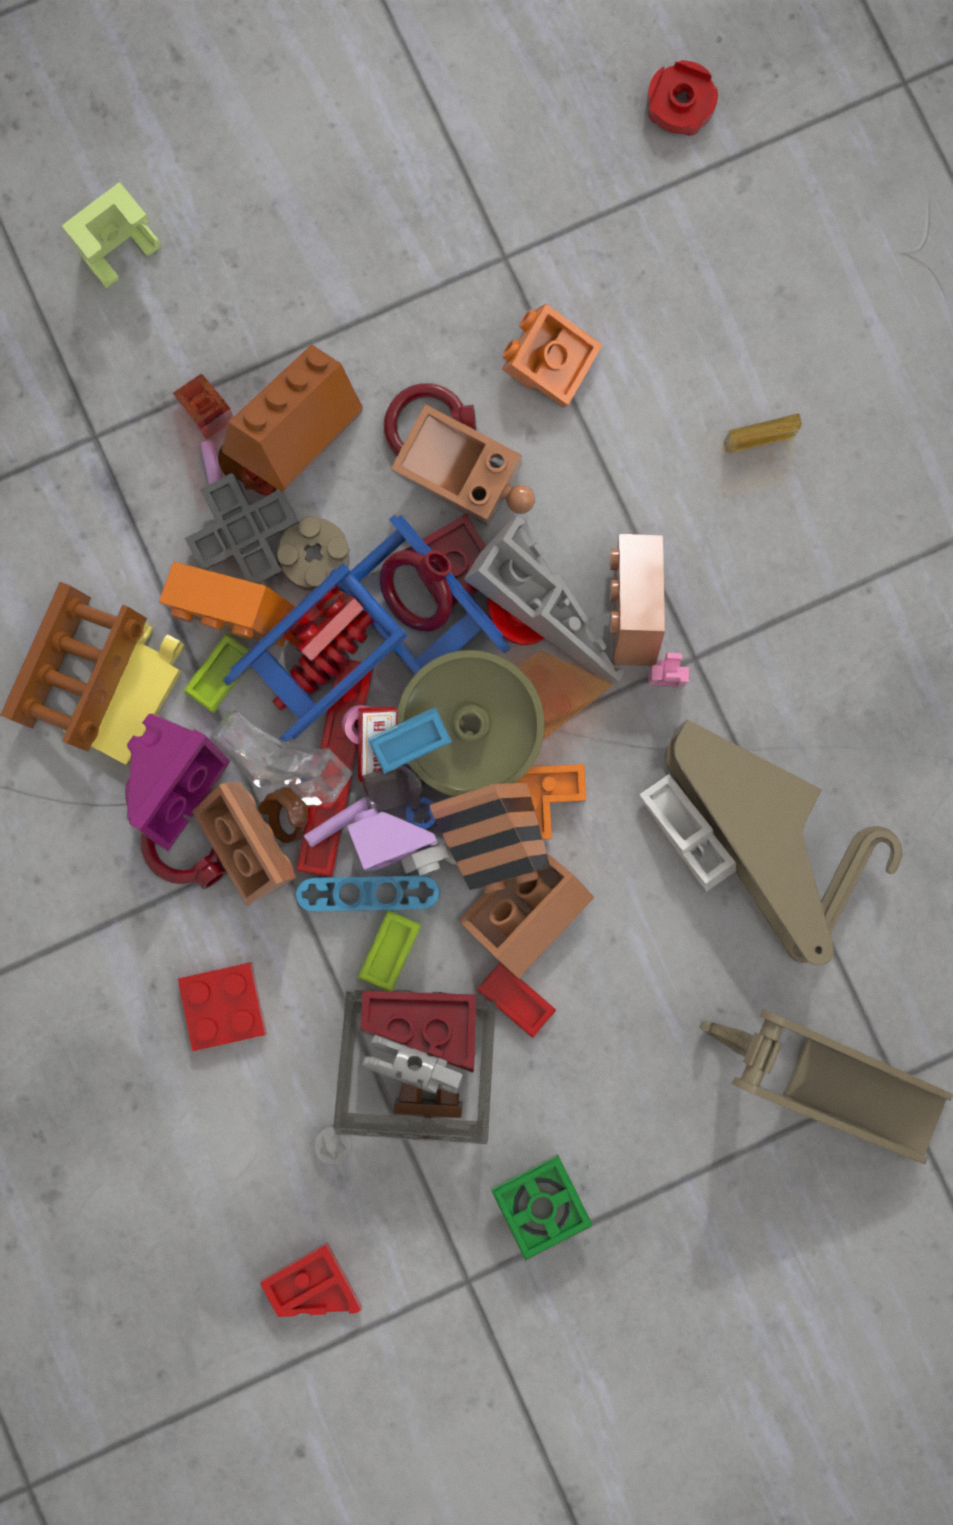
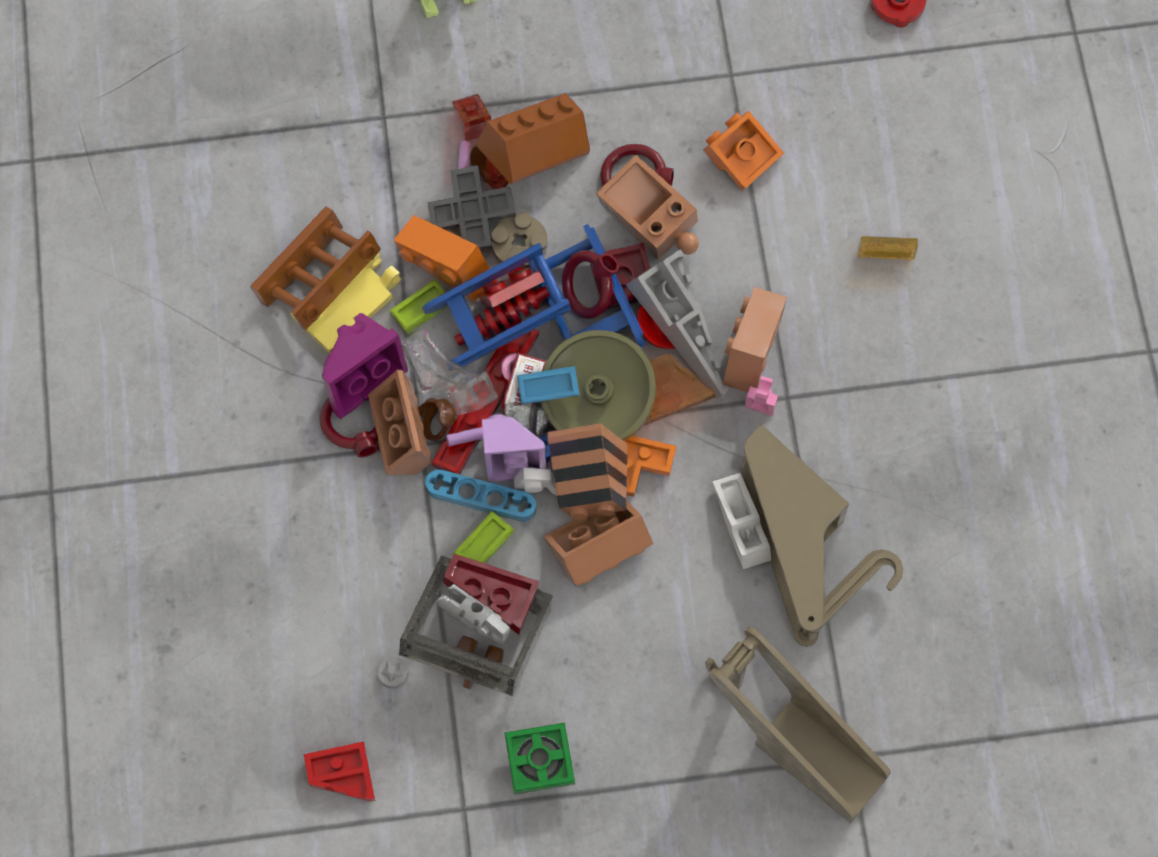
camera: 20 degrees right, 15 degrees down
red plate [178,962,267,1052] -> none
red tile [477,962,556,1038] -> none

